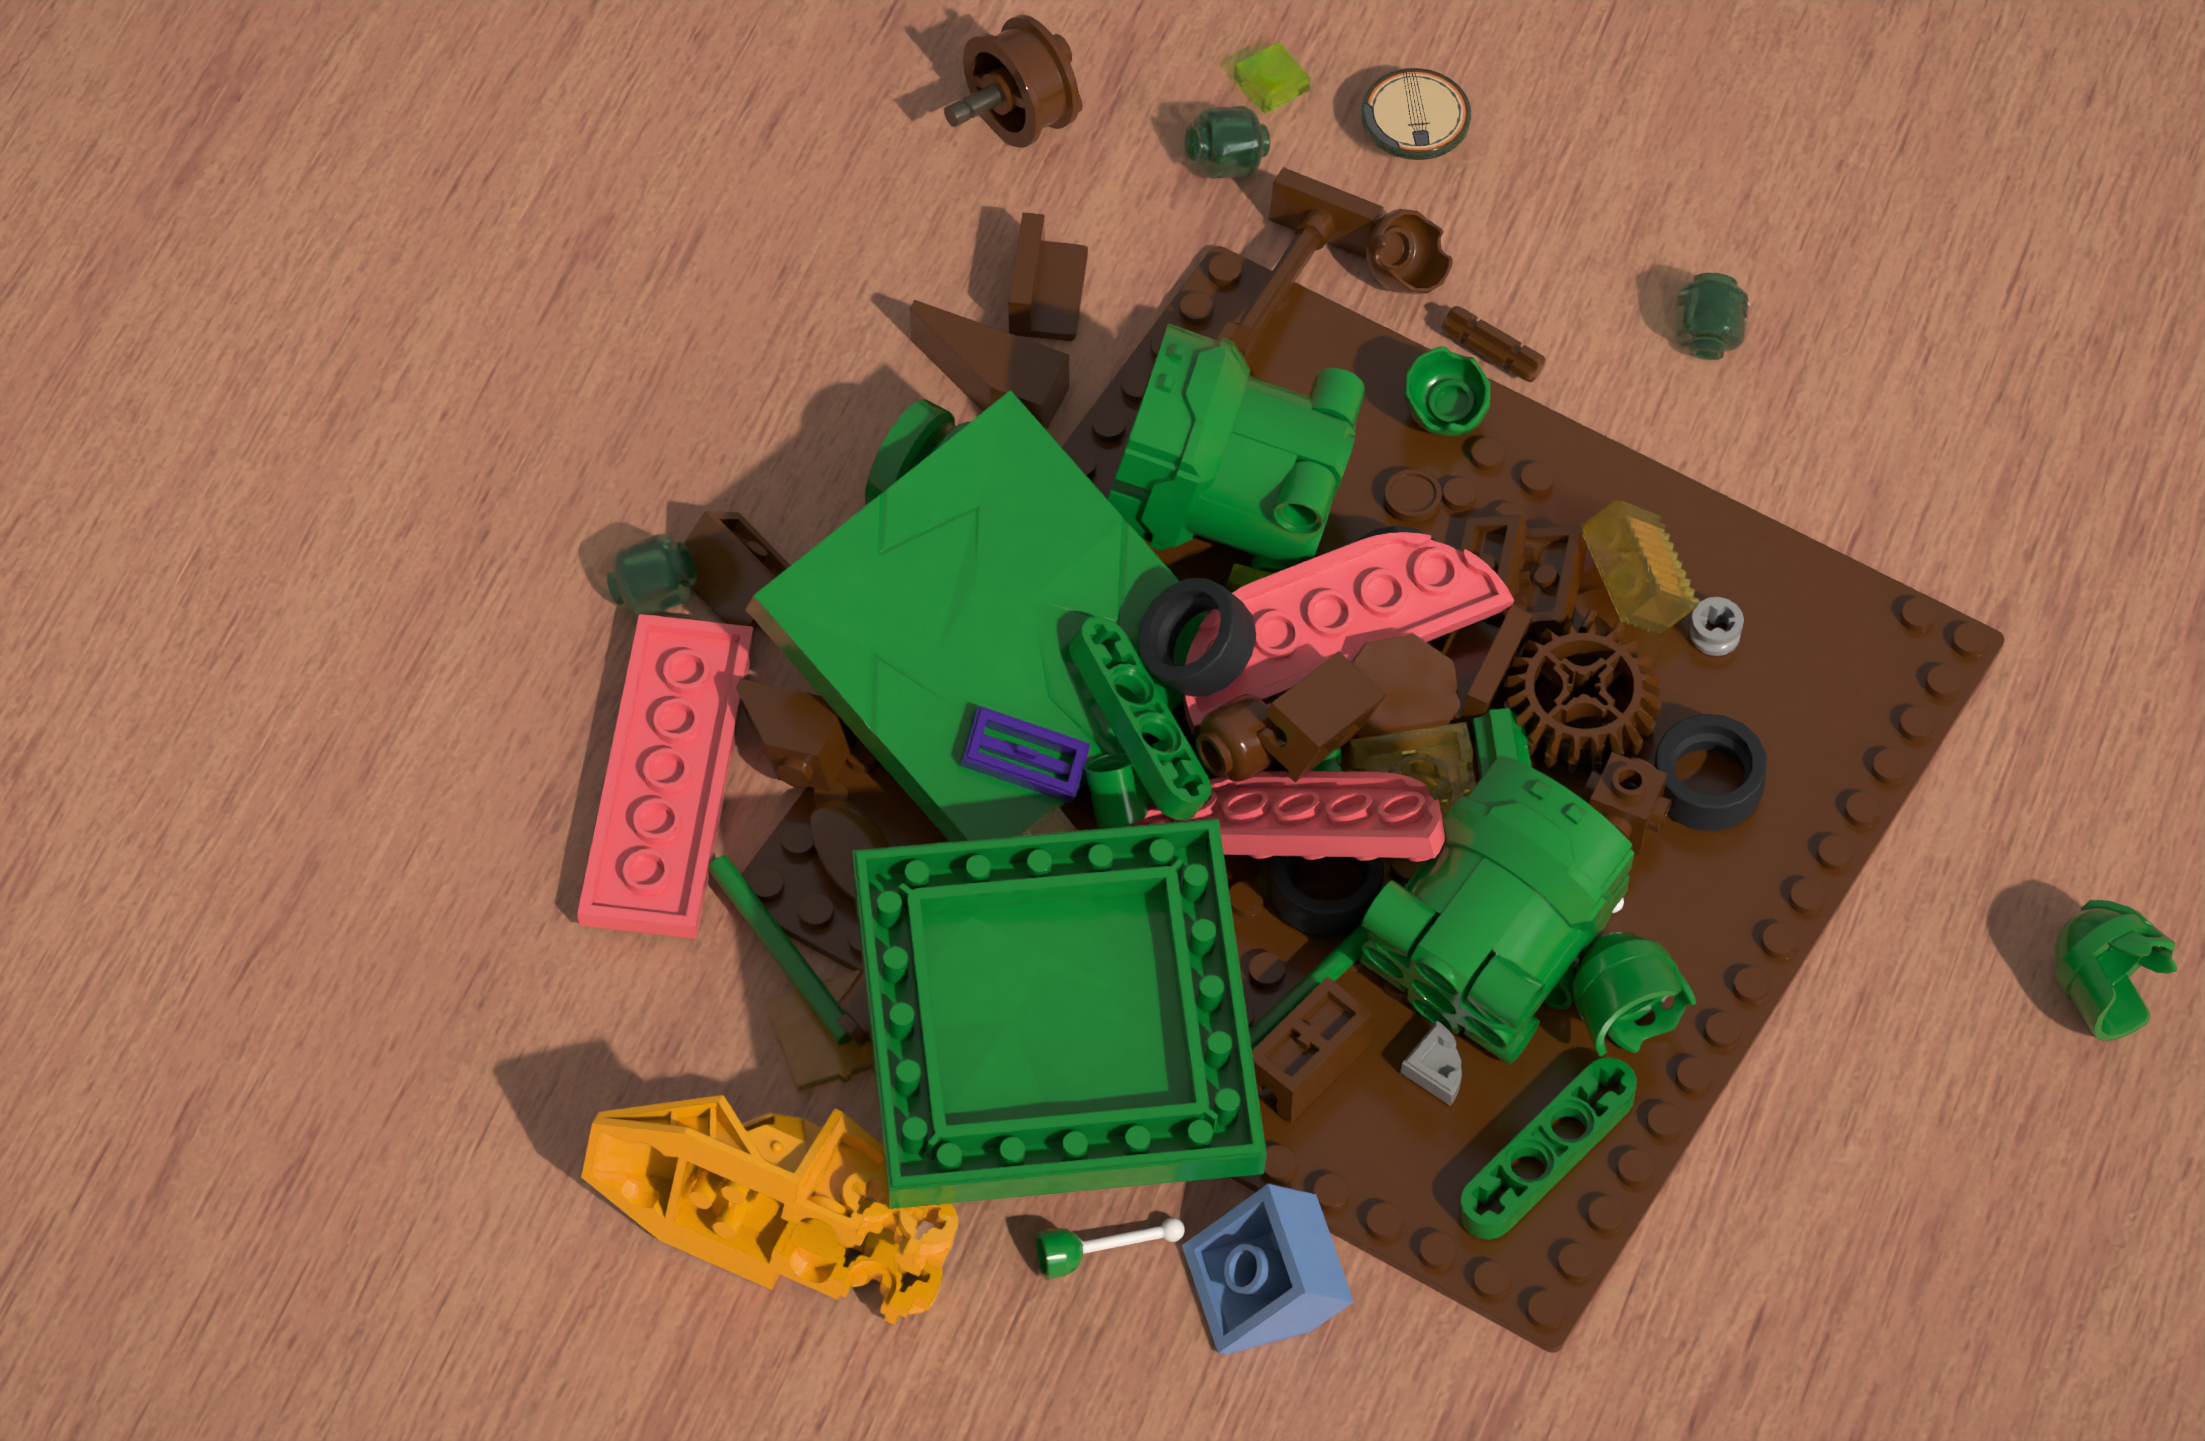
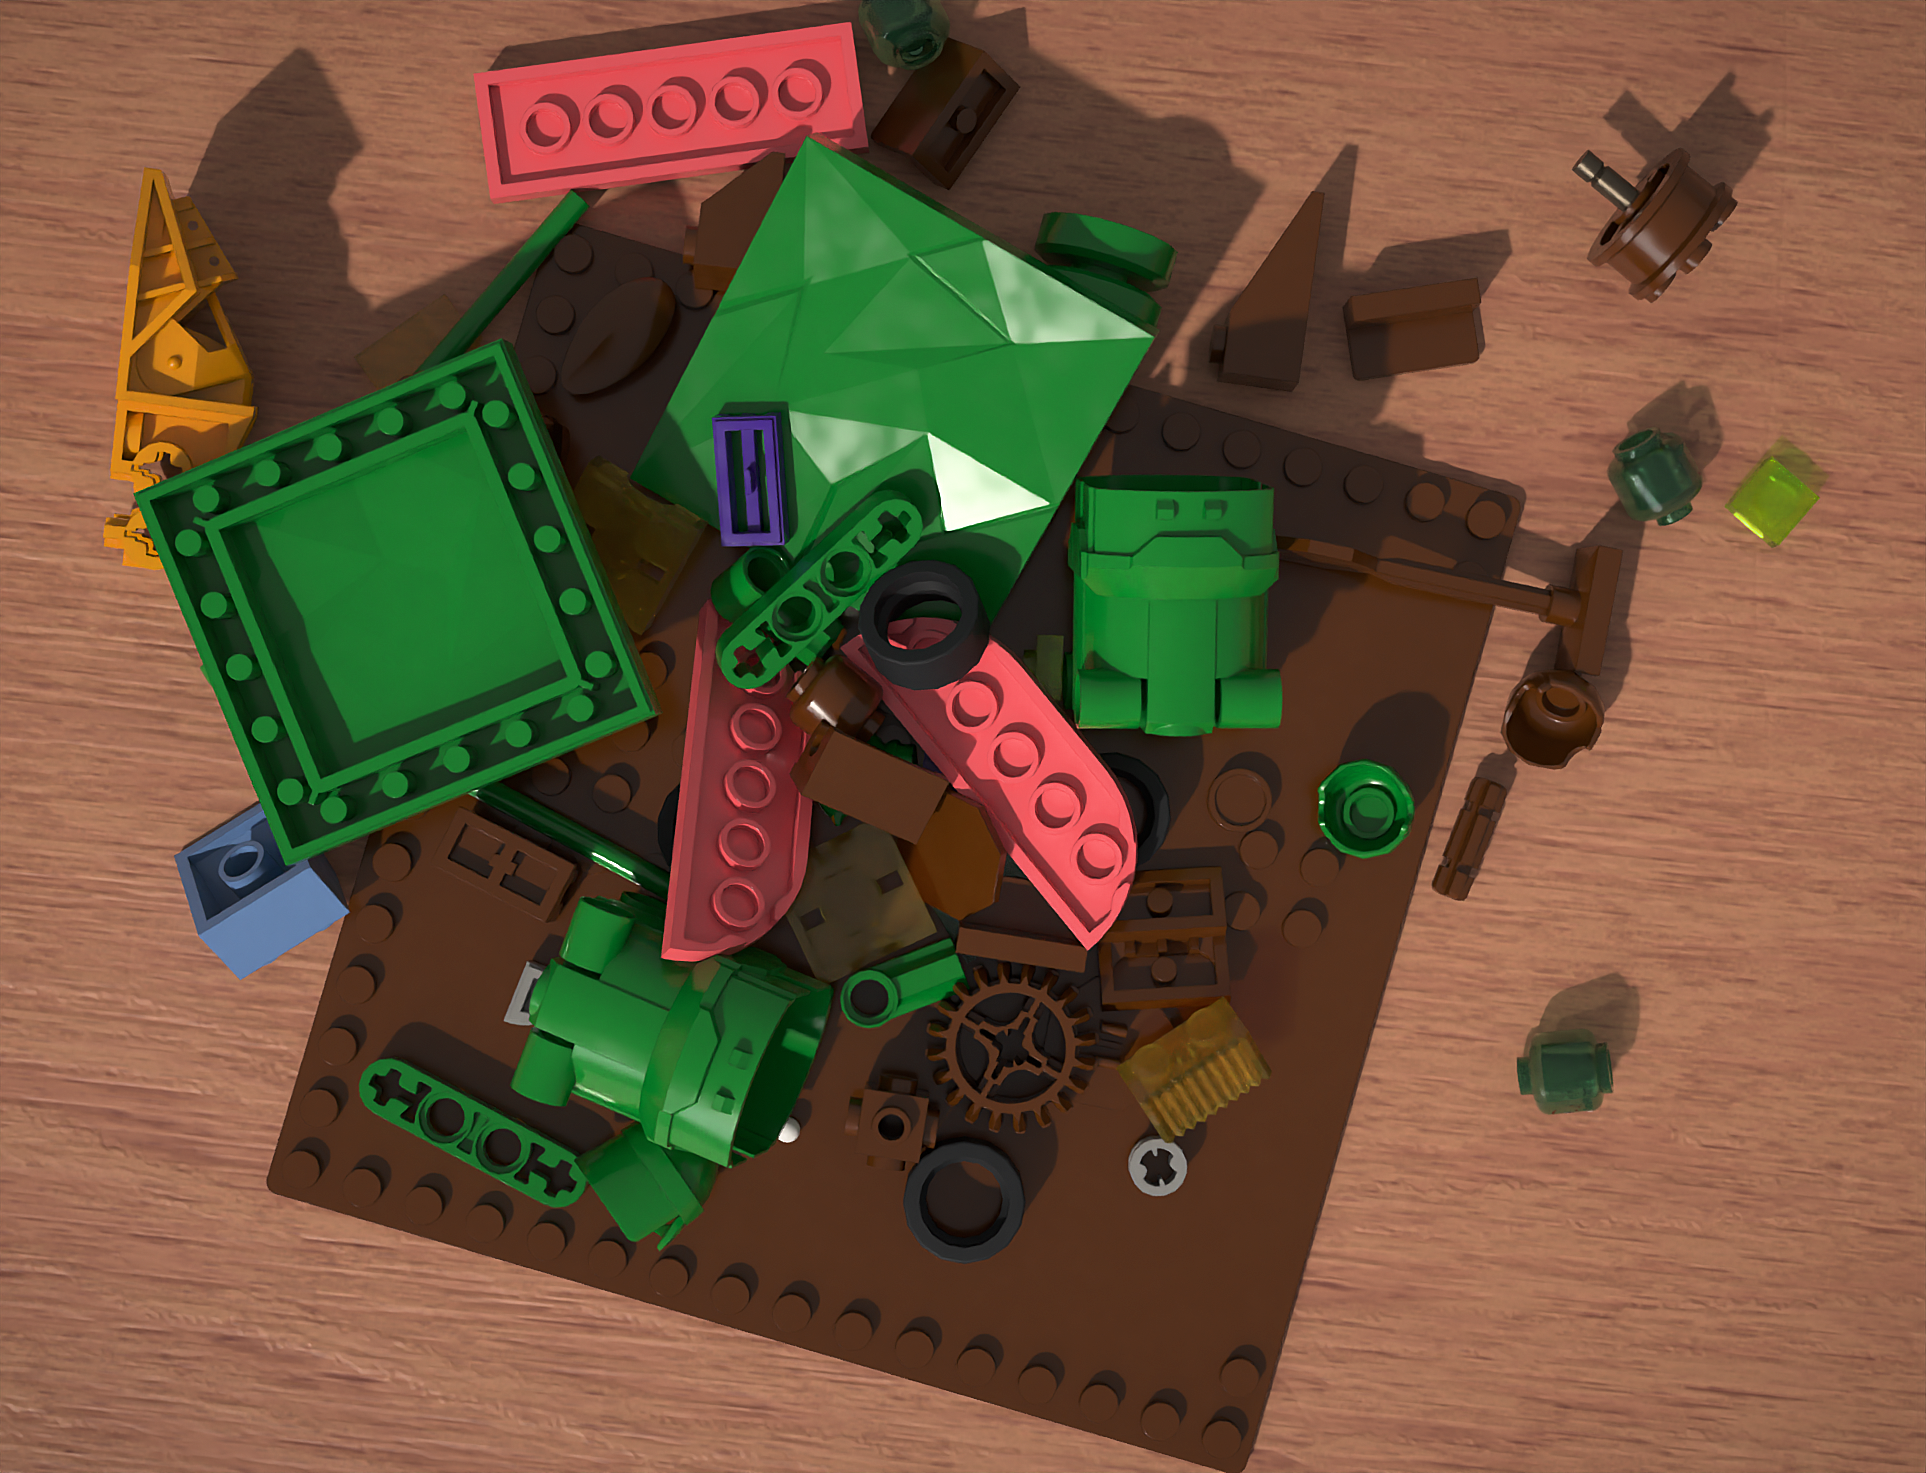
camera: 70 degrees right, 30 degrees up
piece [1361,68,1471,160] -> none

